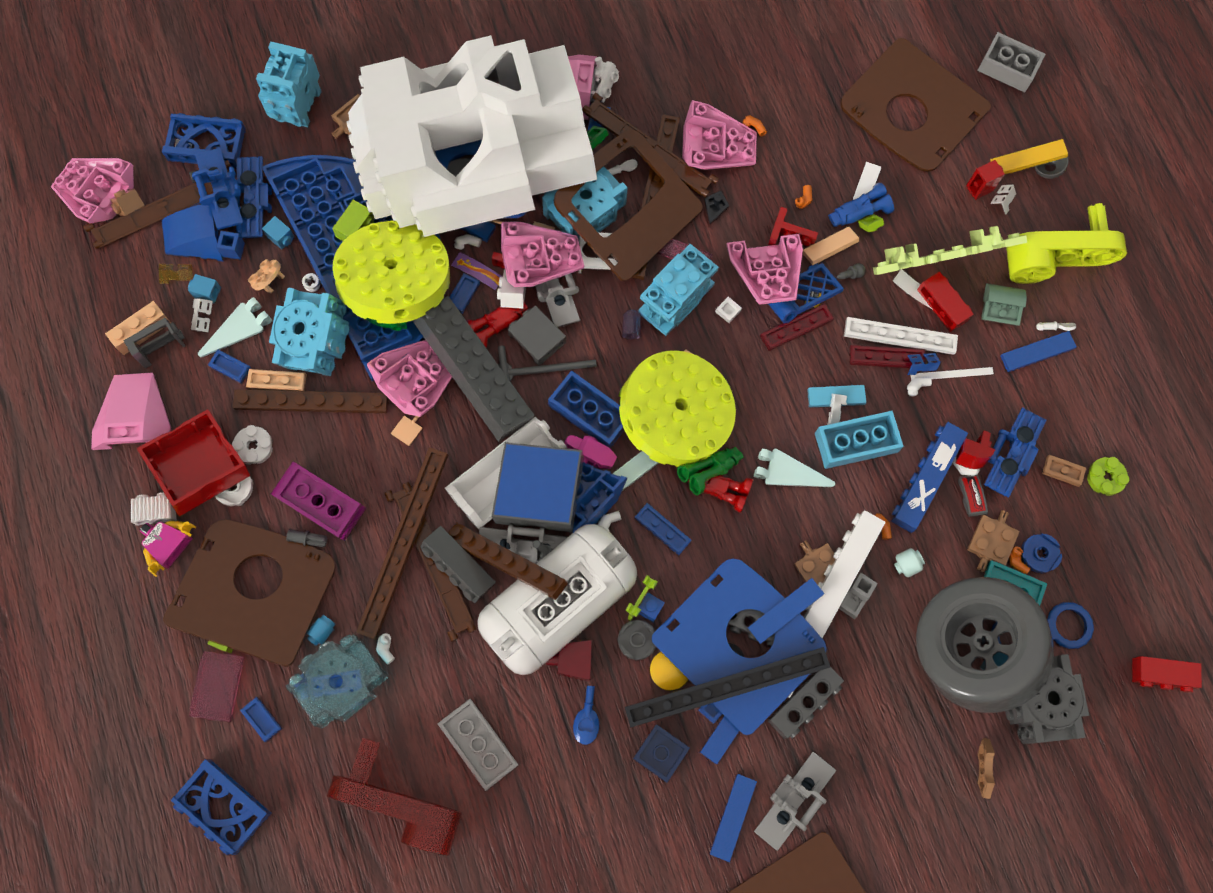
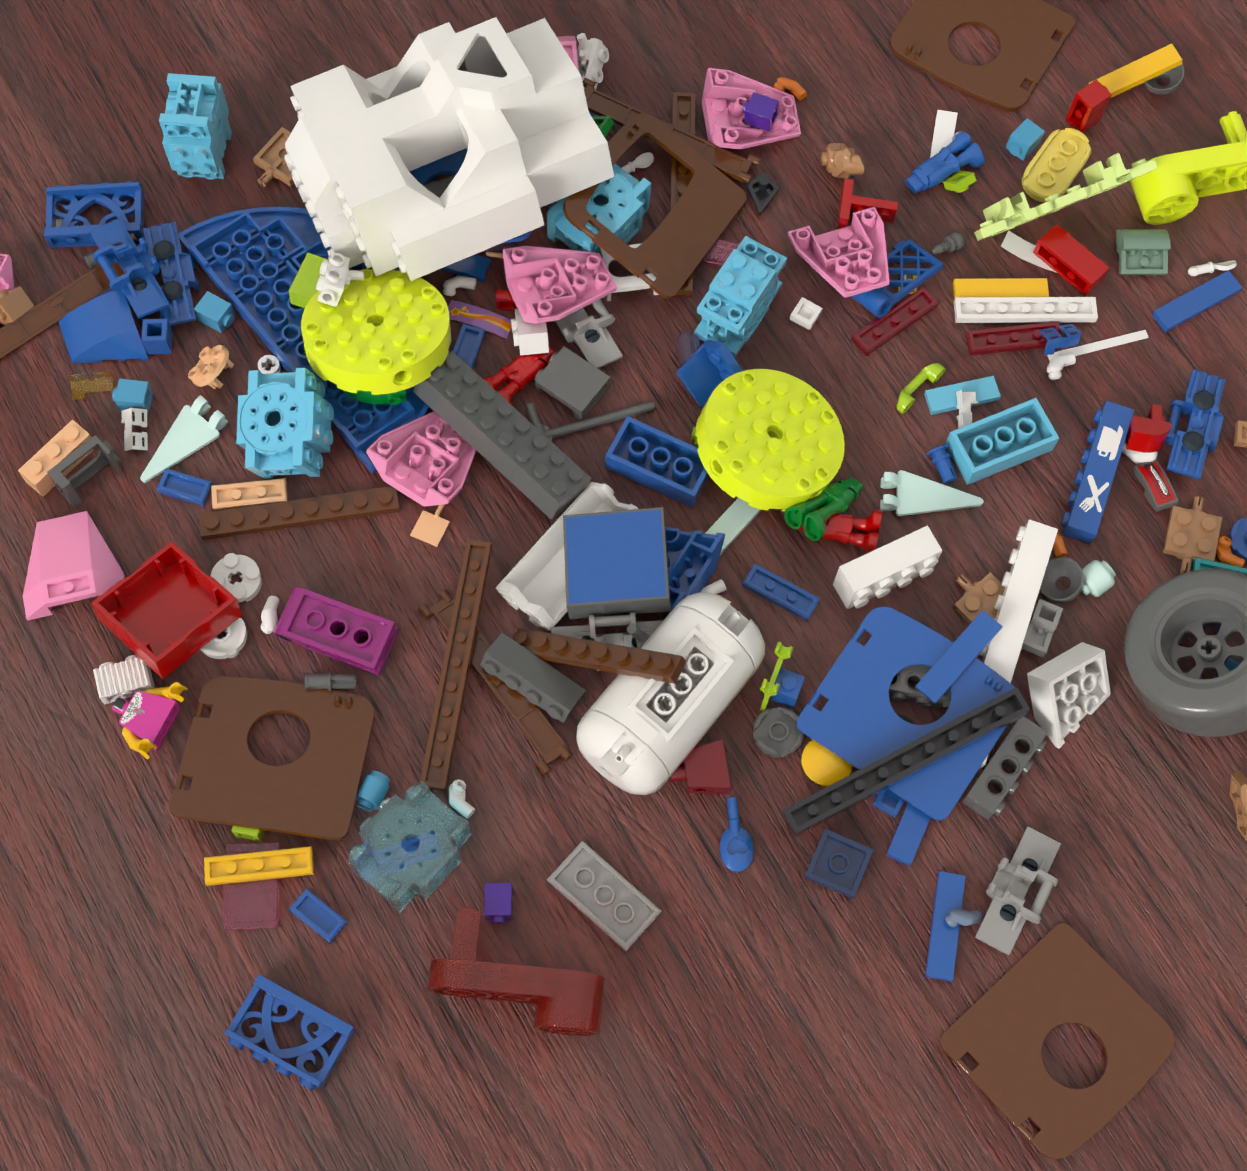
camera: 10 degrees left, 5 degrees down
dark pink hinge [564,435,617,469] -> none
orange arm [795,185,812,209] -> none
light nougat tile [803,227,859,265] -> none
white piece [991,184,1016,215] -> none
none -> yellow tile [204,846,314,886]
none -> white arm [261,596,280,634]
none -> white brick [316,252,364,307]
none -> dark purple brick [484,883,513,925]
none -> blue bracket [677,340,743,407]
none -> dark purple brick [742,92,779,132]
none -> medium nougat head [821,143,865,179]
none -> white brick [833,525,943,610]
none -> lime bar [896,363,946,414]
none -> blue pin [926,444,958,484]
none -> sand blue arm [945,908,982,927]
none -> yellow tile [953,278,1049,300]
none -> dark azure brick [1006,118,1045,161]
none -> light yellow tile [1022,128,1091,203]
none -> white wedge [1027,642,1111,749]
none -> dark grey piece [1040,557,1084,603]

